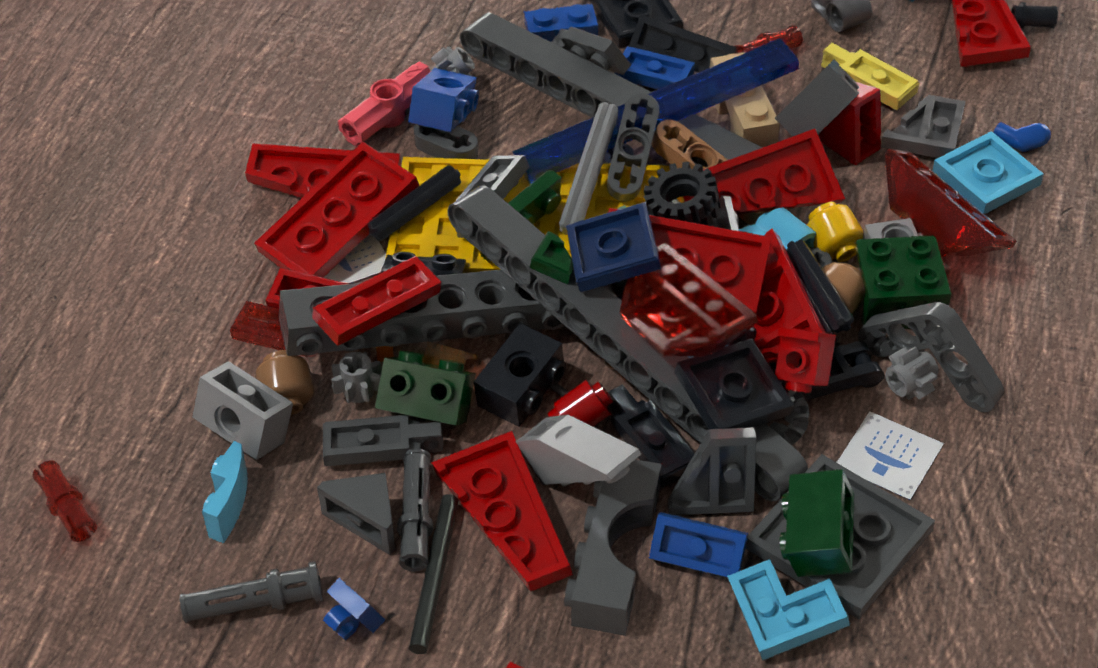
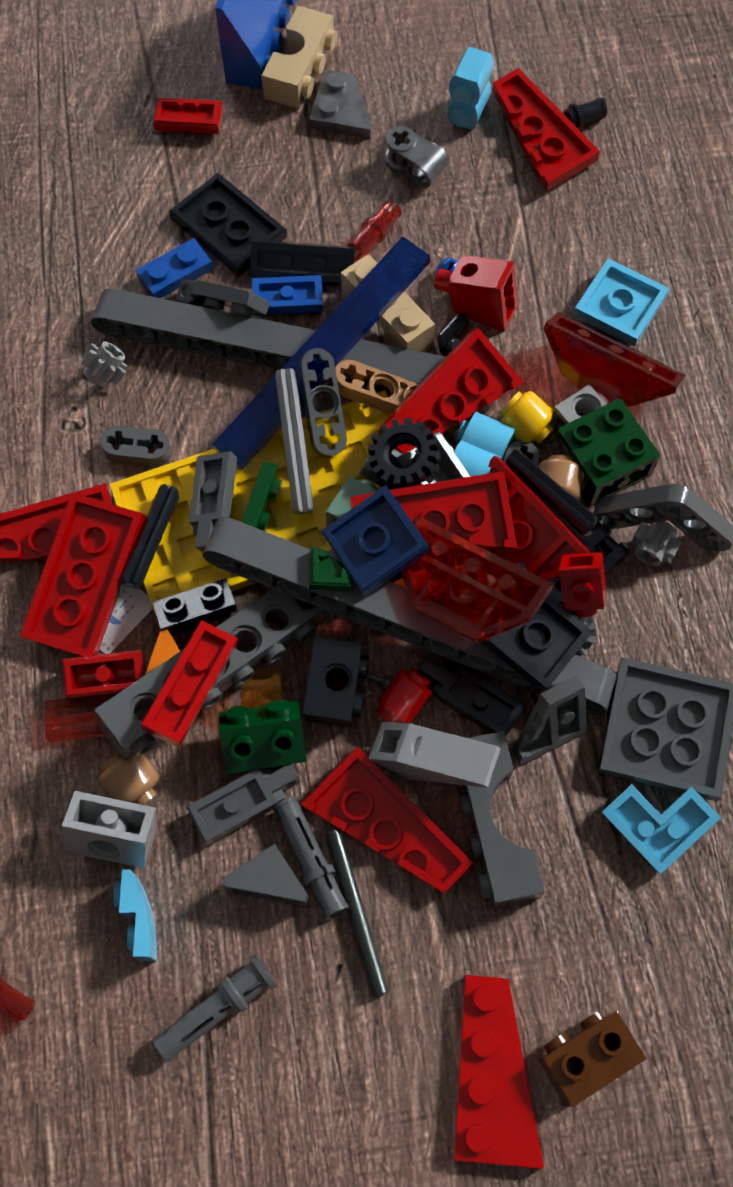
camera: 25 degrees left, 20 degrees up
blue tile [323,578,386,640] -> none
light grey gear [331,352,382,403] -> none
coral piece [338,61,431,146] -> none
blue brick [408,68,479,132] -> none
blue plate [649,512,748,577] -> none
dark grey hinge [775,59,859,136] -> none
dark green brick [780,469,854,577] -> none
light yellow hinge [821,43,919,110] -> none
white sticker [837,411,944,500] -> none
flat silver wing [881,95,965,158] -> none
blue arm [993,122,1051,152] -> none

